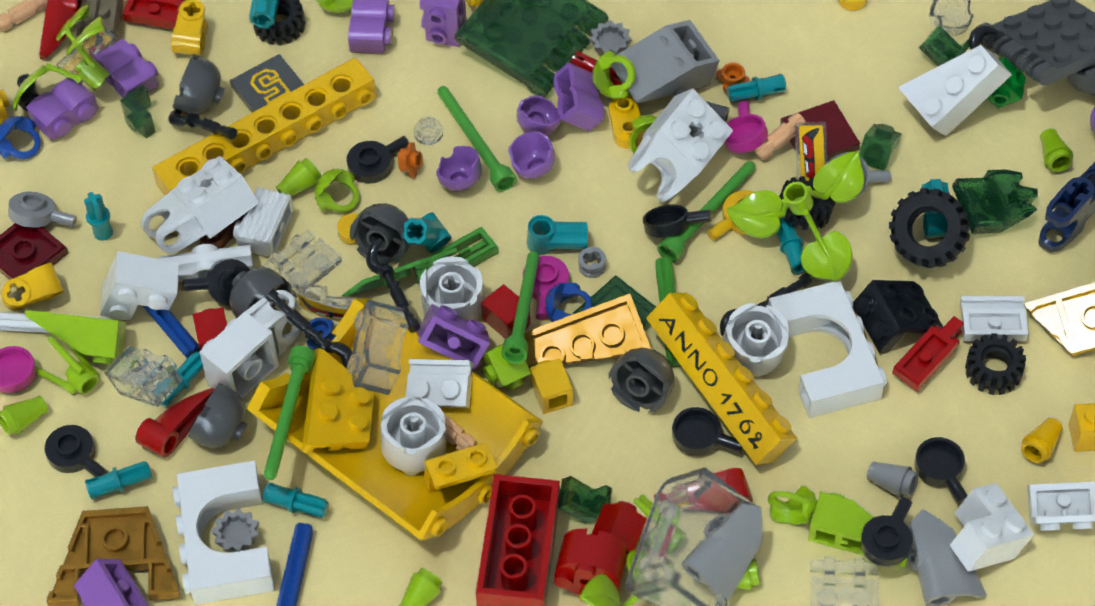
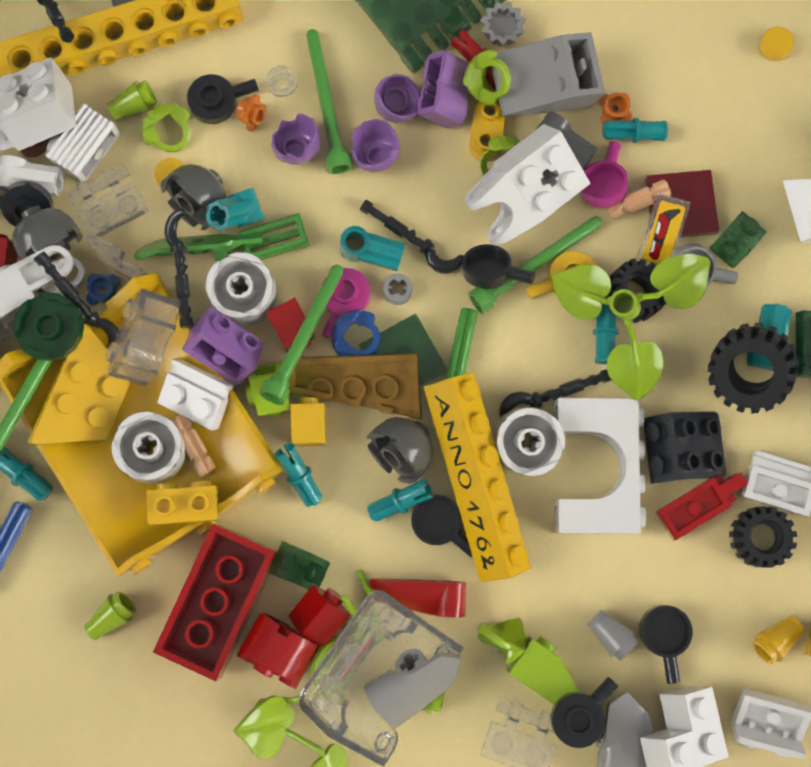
camera: 15 degrees right, 25 degrees up
none -> dark green tile [13,292,84,361]
none -> teal axle [275,443,322,507]
none -> black piece [360,199,464,274]
none -> teal axle [367,478,433,521]

